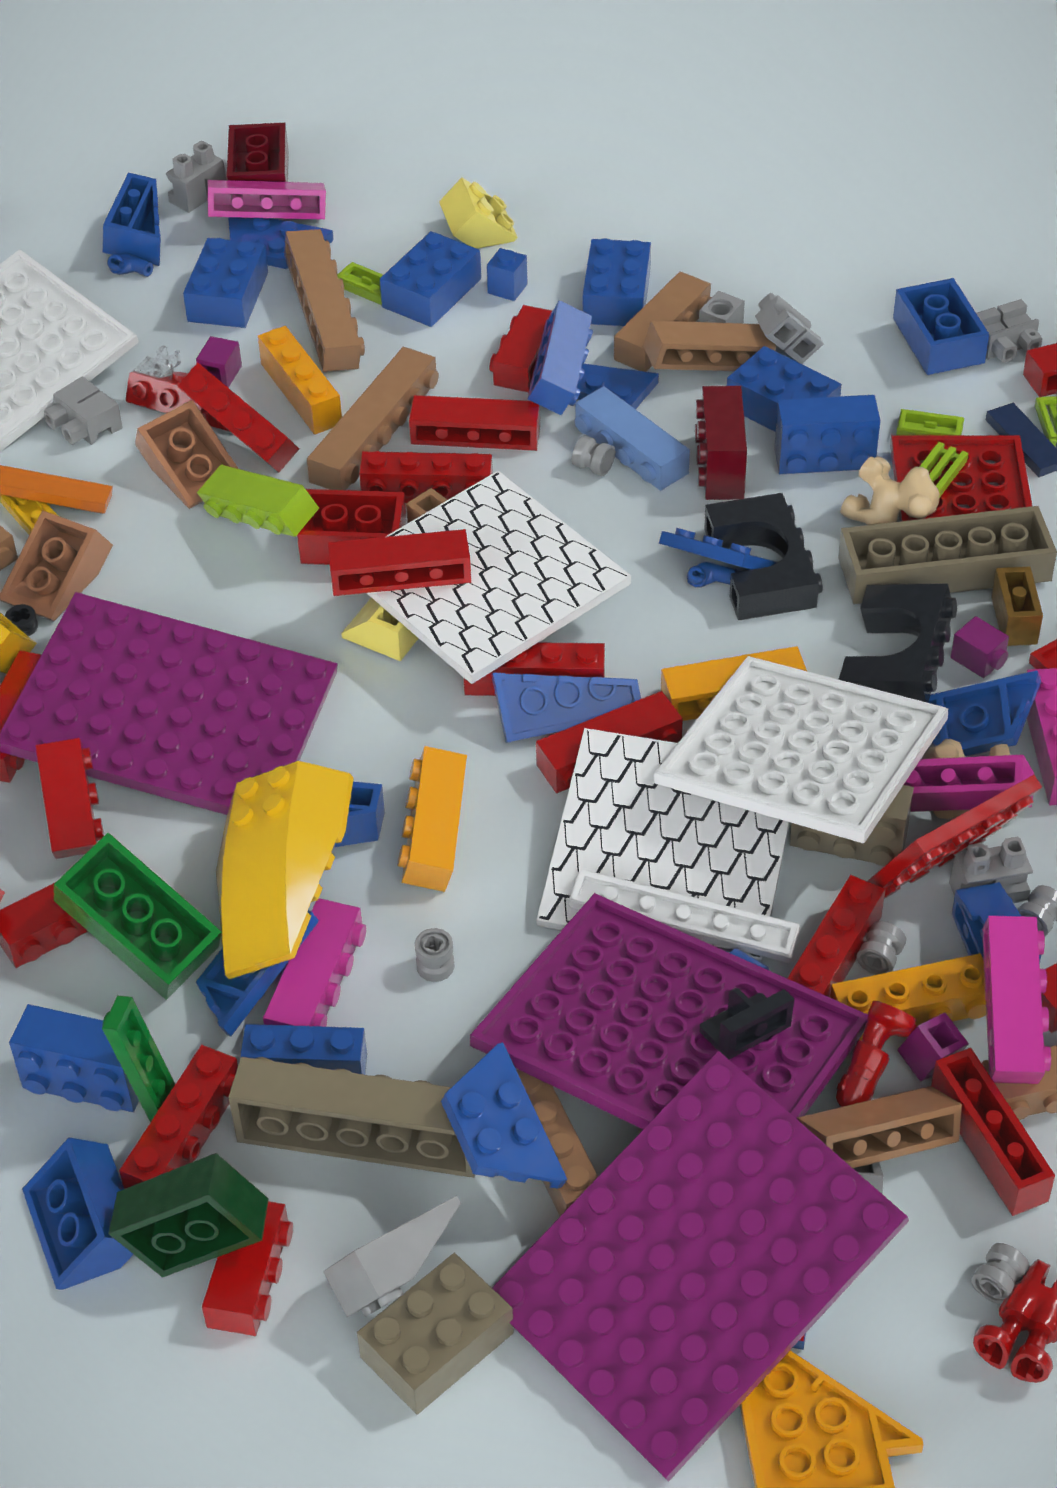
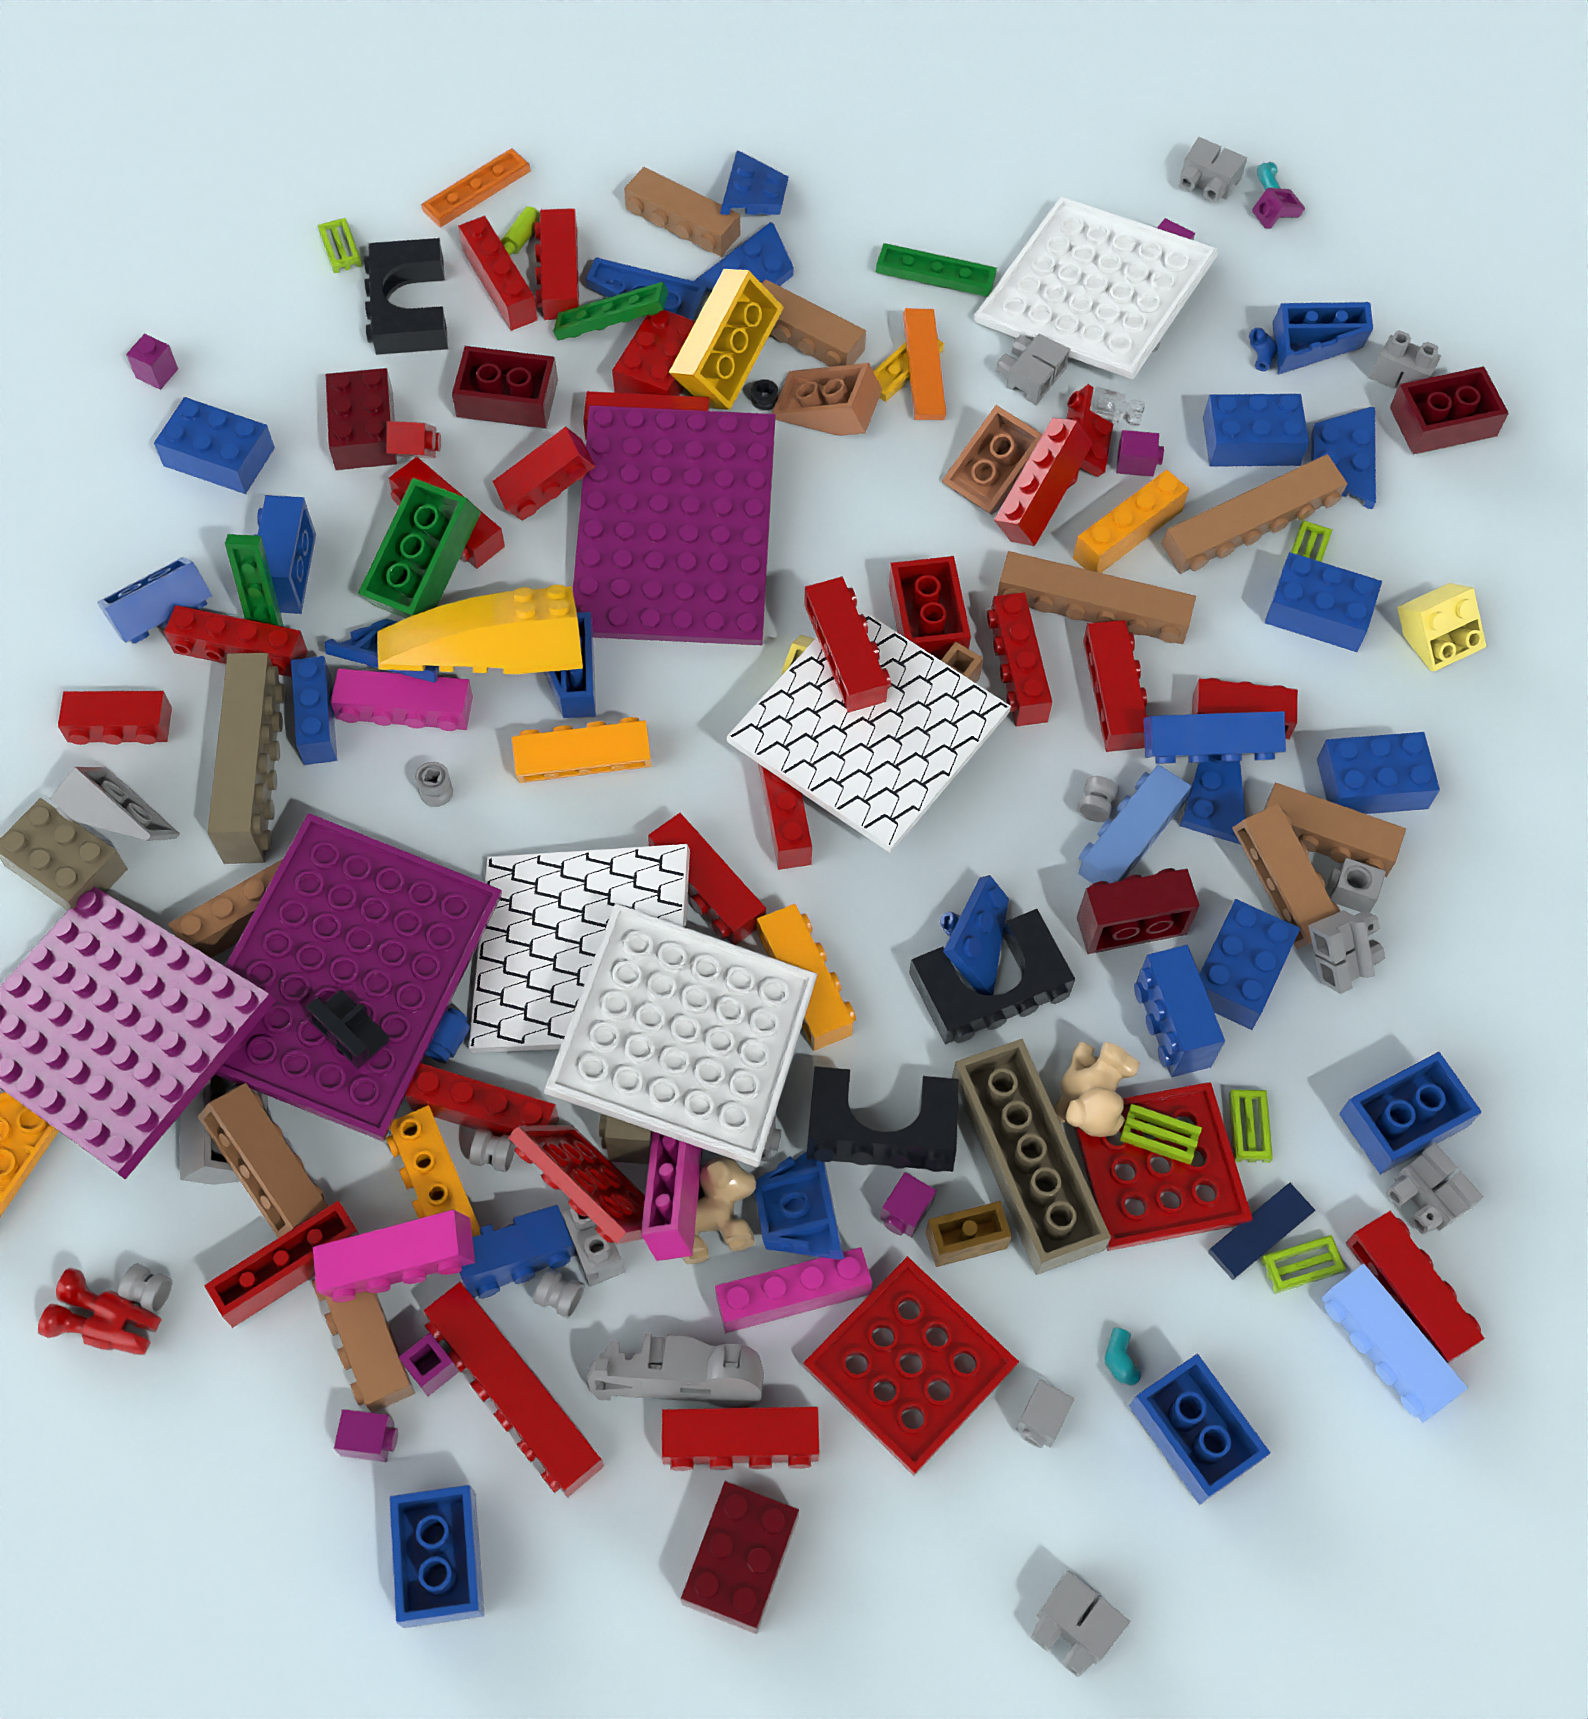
camera: 75 degrees right, 15 degrees up
dark green brick [108,1153,269,1278] -> none
lime brick [197,465,319,537] -> none
dark pink brick [207,180,326,219] -> none
blue wing [441,1042,567,1189] -> none
blue brick [487,248,528,301] -> none
blue wing [491,673,641,743] -> none
white tile [569,869,800,963] -> none
red piece [836,1000,917,1107] -> none
magenta brick [897,1012,969,1082] -> none

